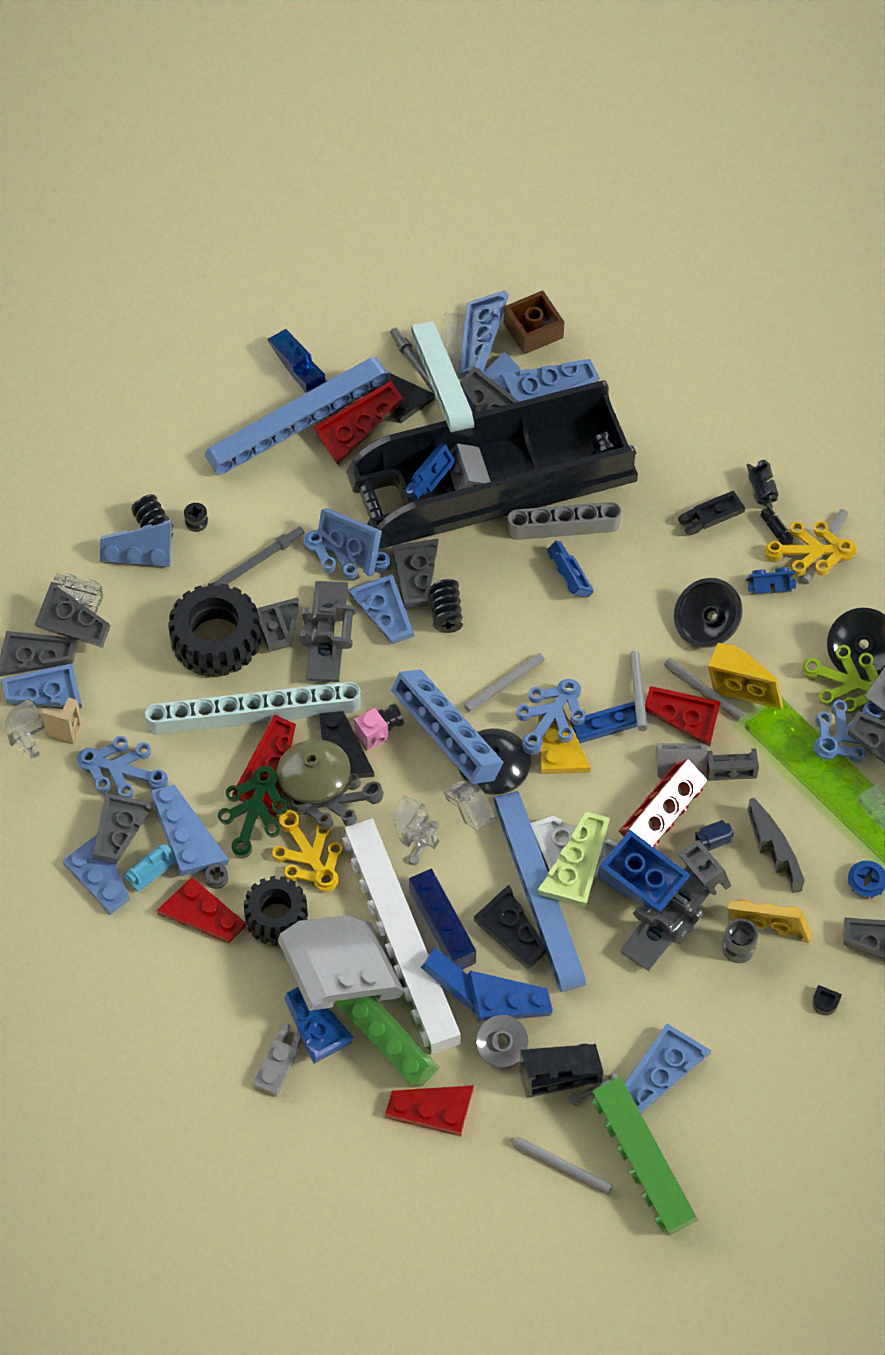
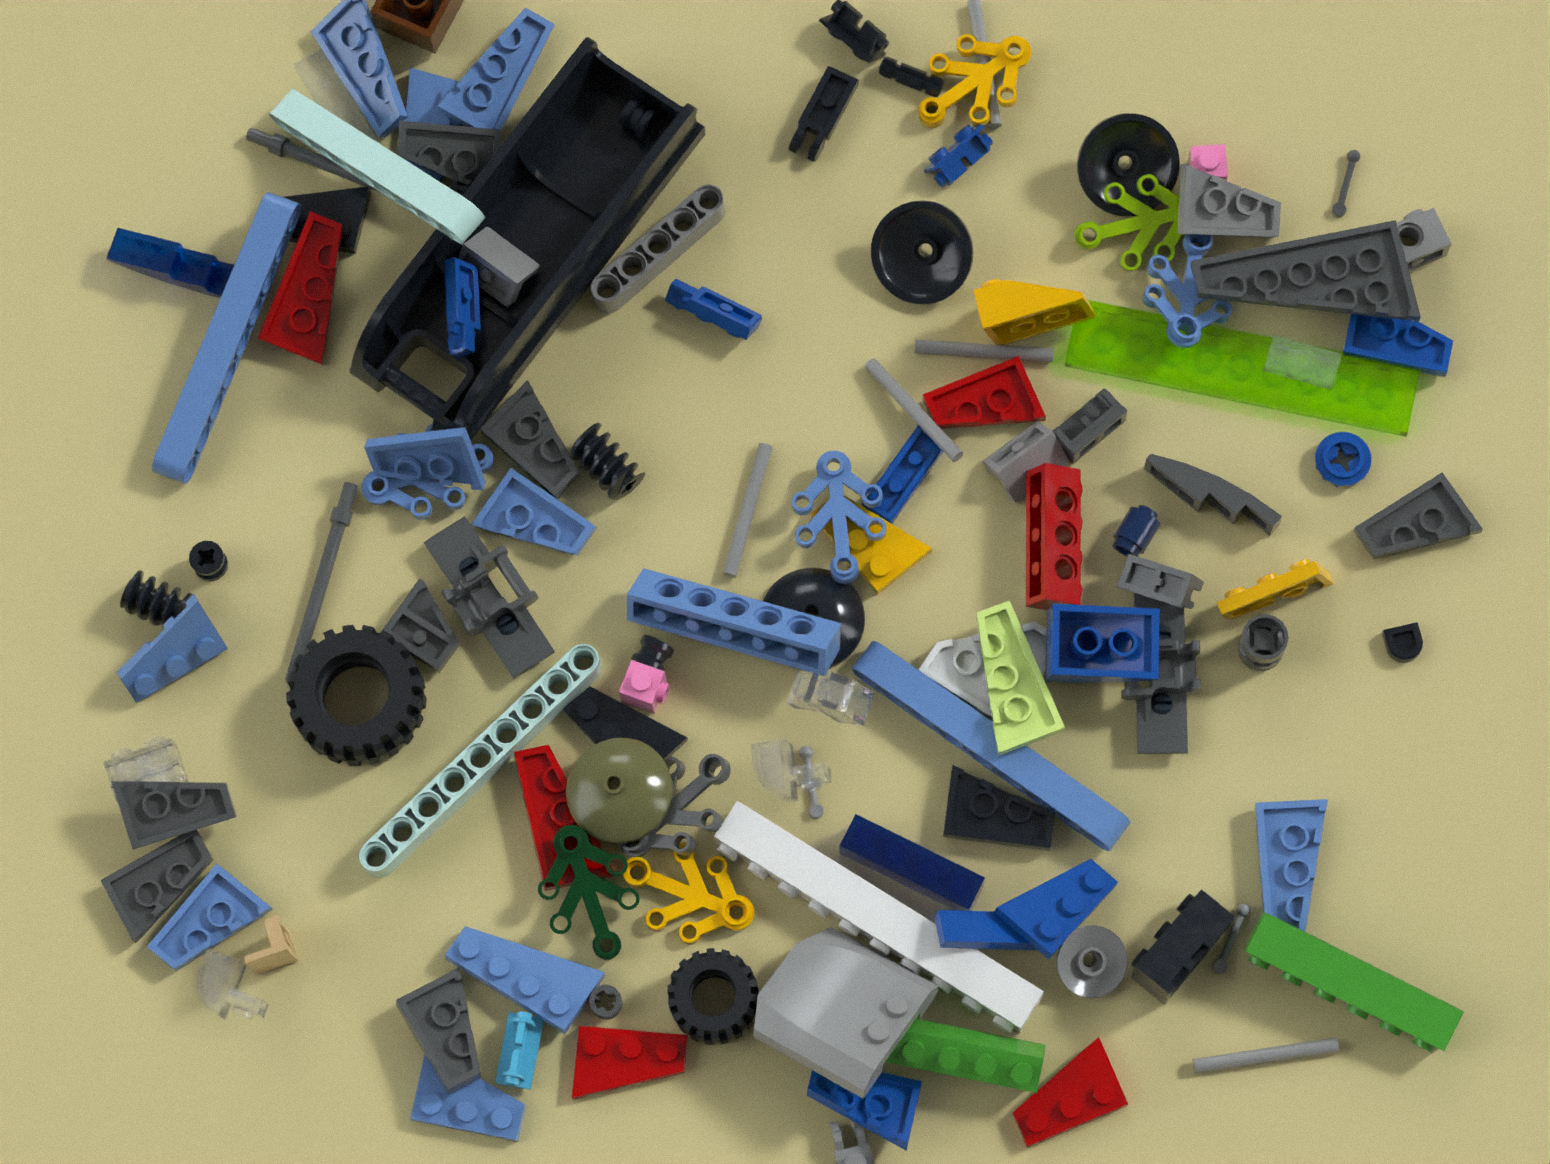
camera: 30 degrees left, 15 degrees up
medium blue plant [77,736,168,798] -> none

